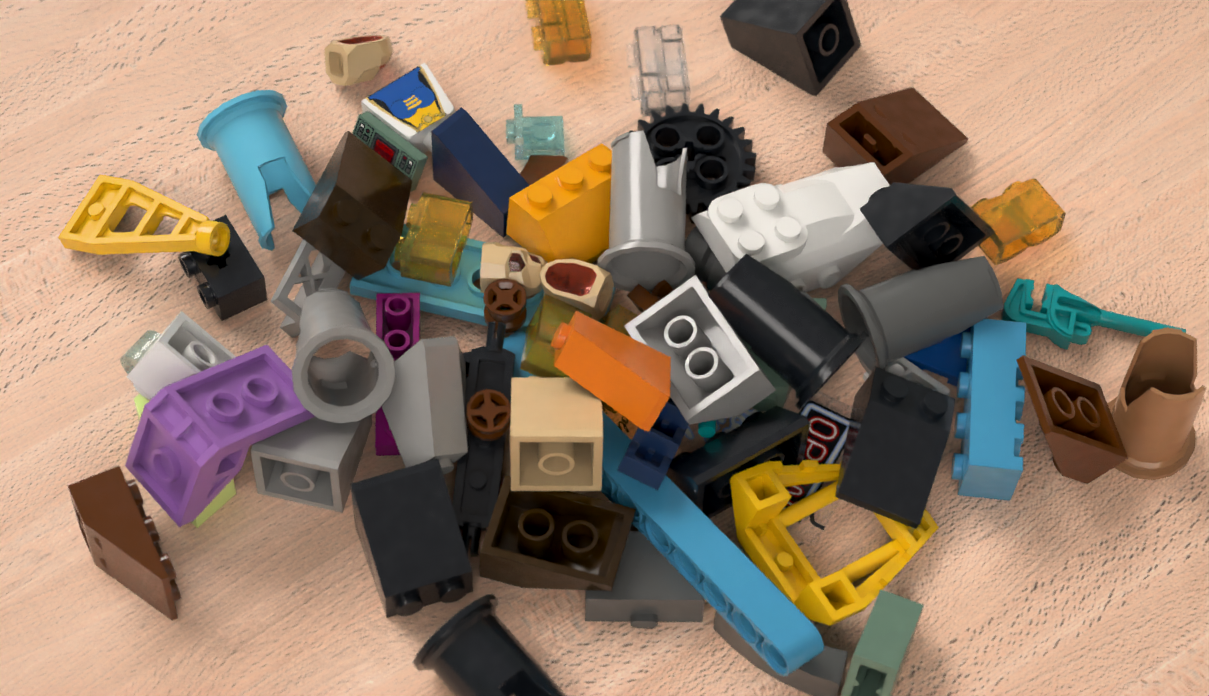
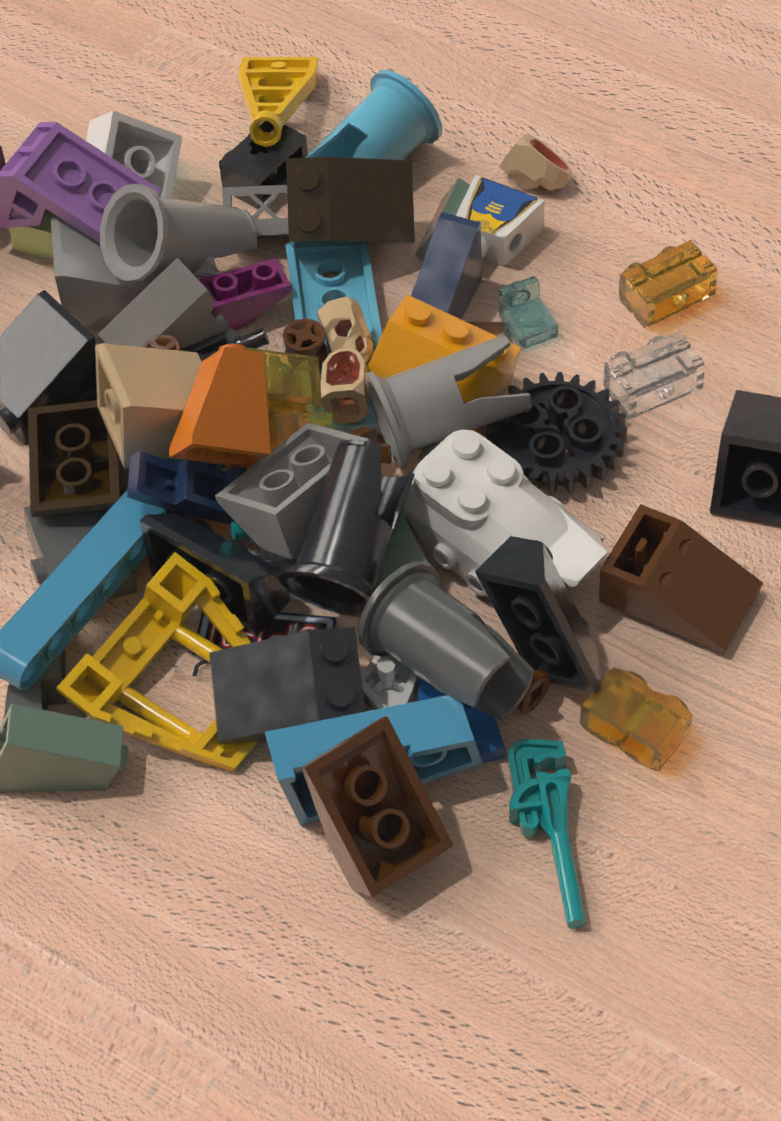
camera: 75 degrees right, 5 degrees down
clear yellow brick [394,192,473,287] -> none
medium nougat piece [1107,328,1206,480] -> none

